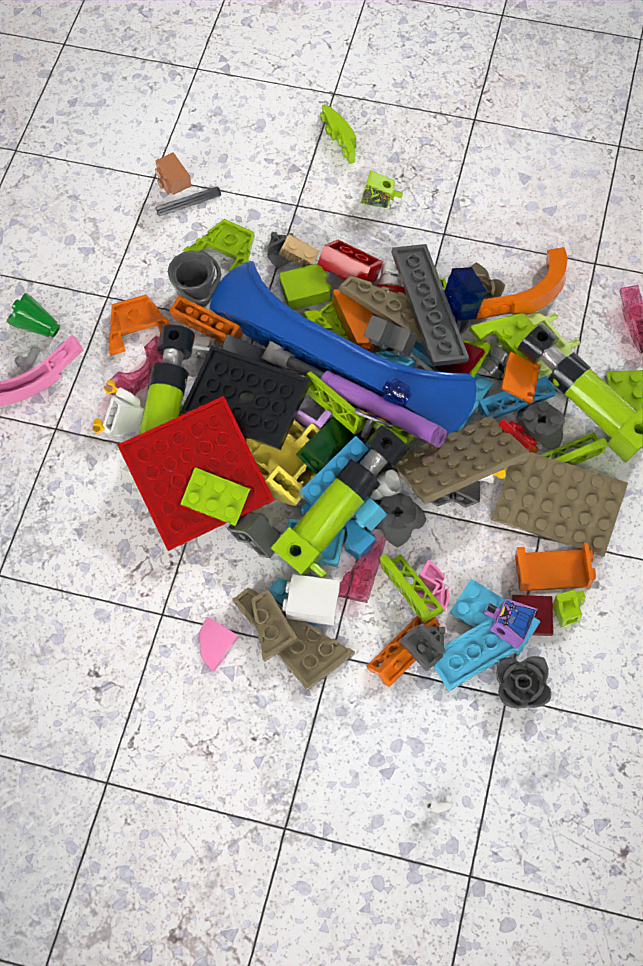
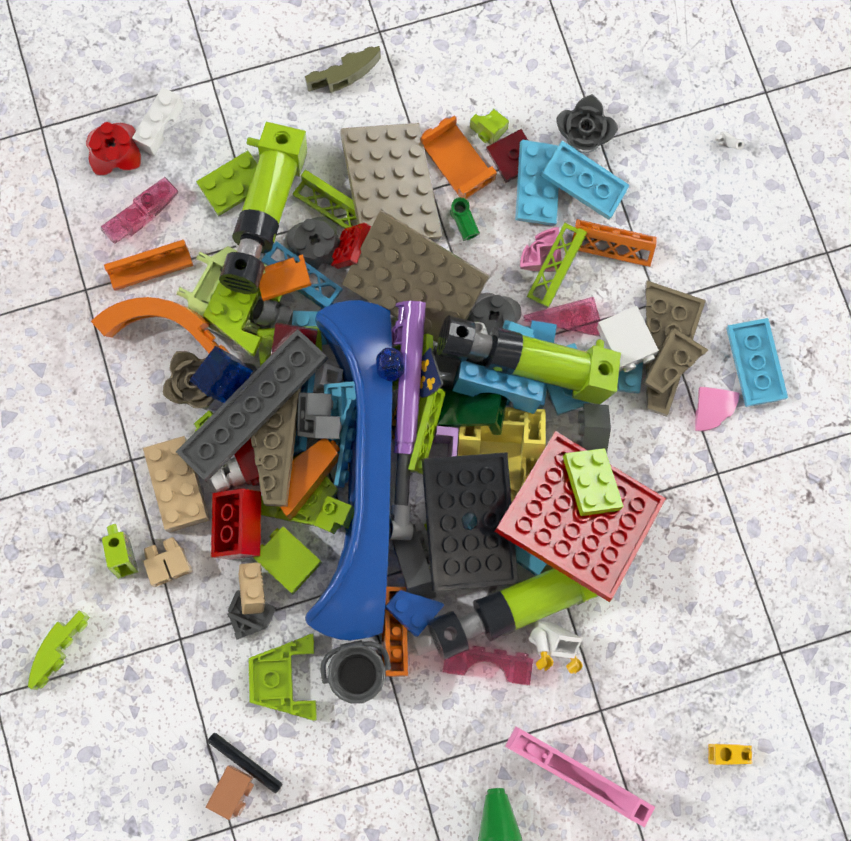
camera: 125 degrees left, 15 degrees up
light grey arm [14,347,40,368] -> none
orange wing [108,295,170,356] -> none
dark grey slope [399,624,445,672] -> none
torso [484,599,537,649] -> none
none -> orange fence [104,239,194,291]
none -> tan brick [143,436,210,533]
none -> tan hips [143,537,193,587]
none -> blue wing [385,590,444,637]
none -> green piece [450,197,480,241]
none -> medium azure plate [726,318,788,407]

